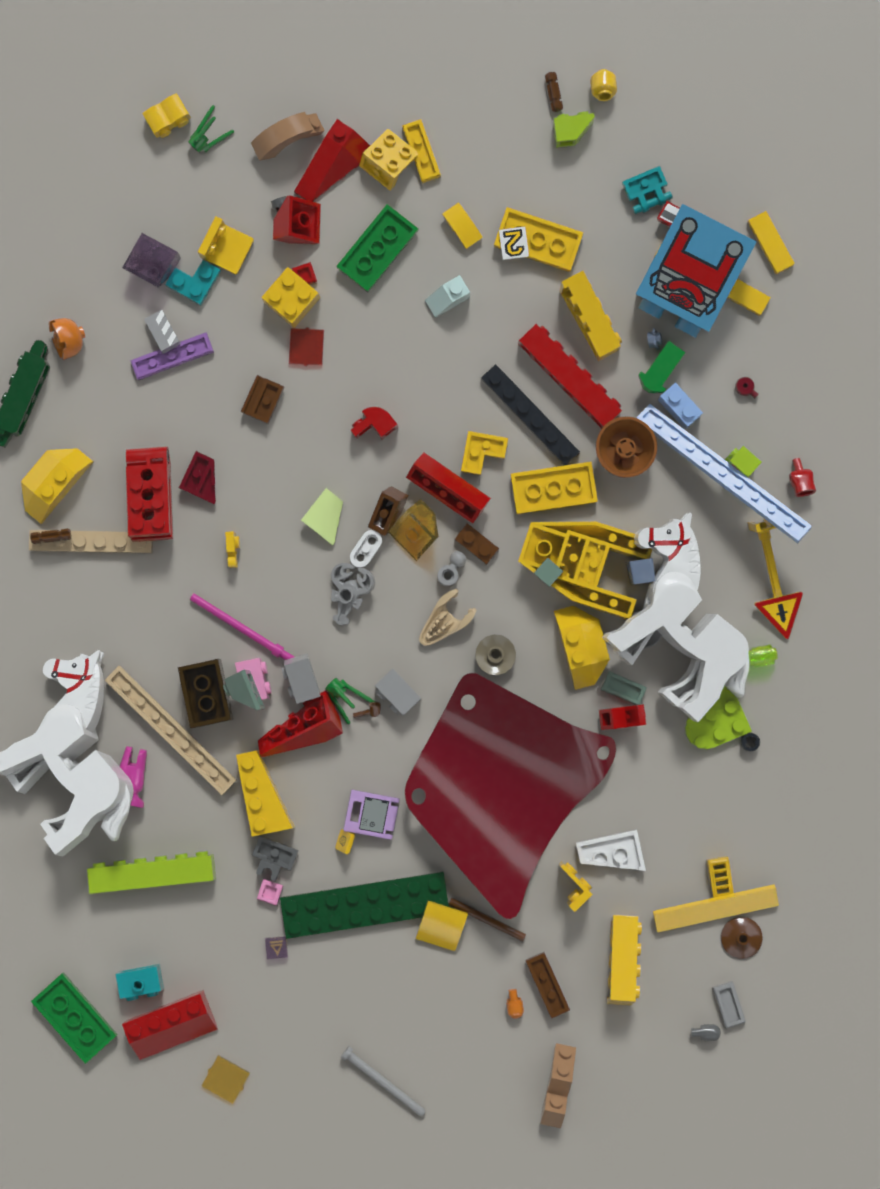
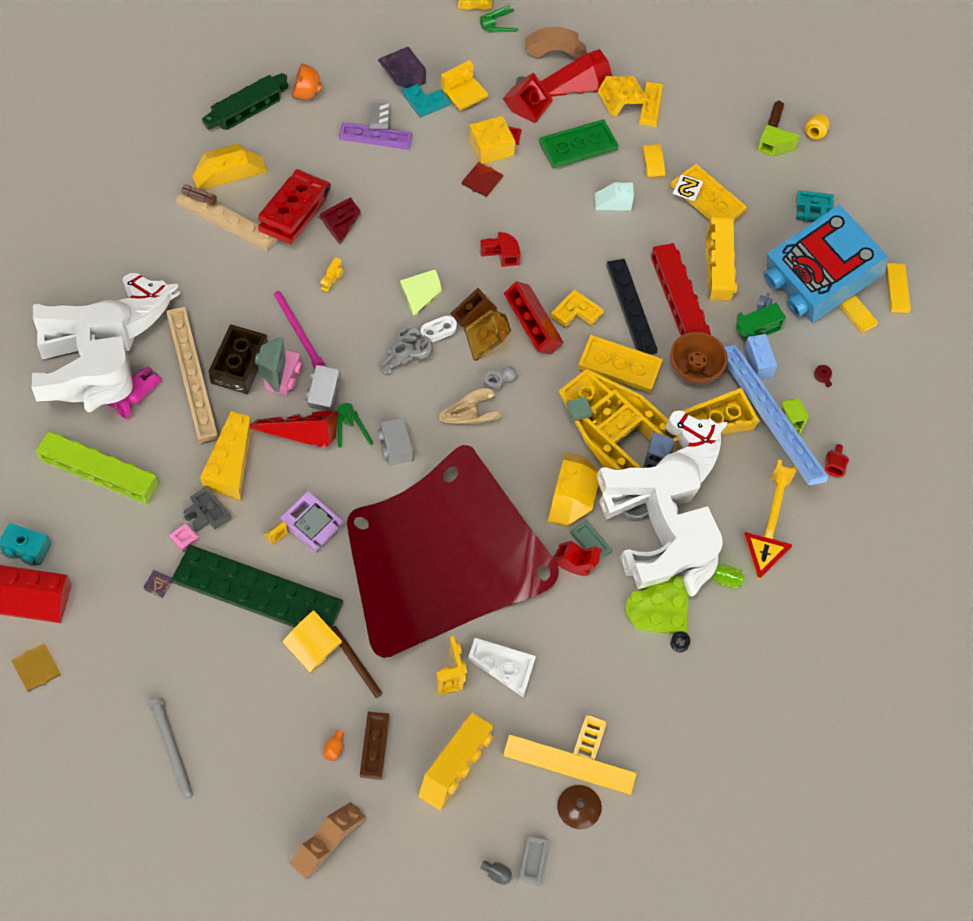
camera: 15 degrees right, 25 degrees down
reddish brown plate [240,375,285,424] -> none
reddish brown hand [353,702,381,718] -> none
reddish brown plate [454,523,499,565] -> none
dark tan dish [475,634,516,675] -> none
none -> yellow wedge [683,388,760,435]

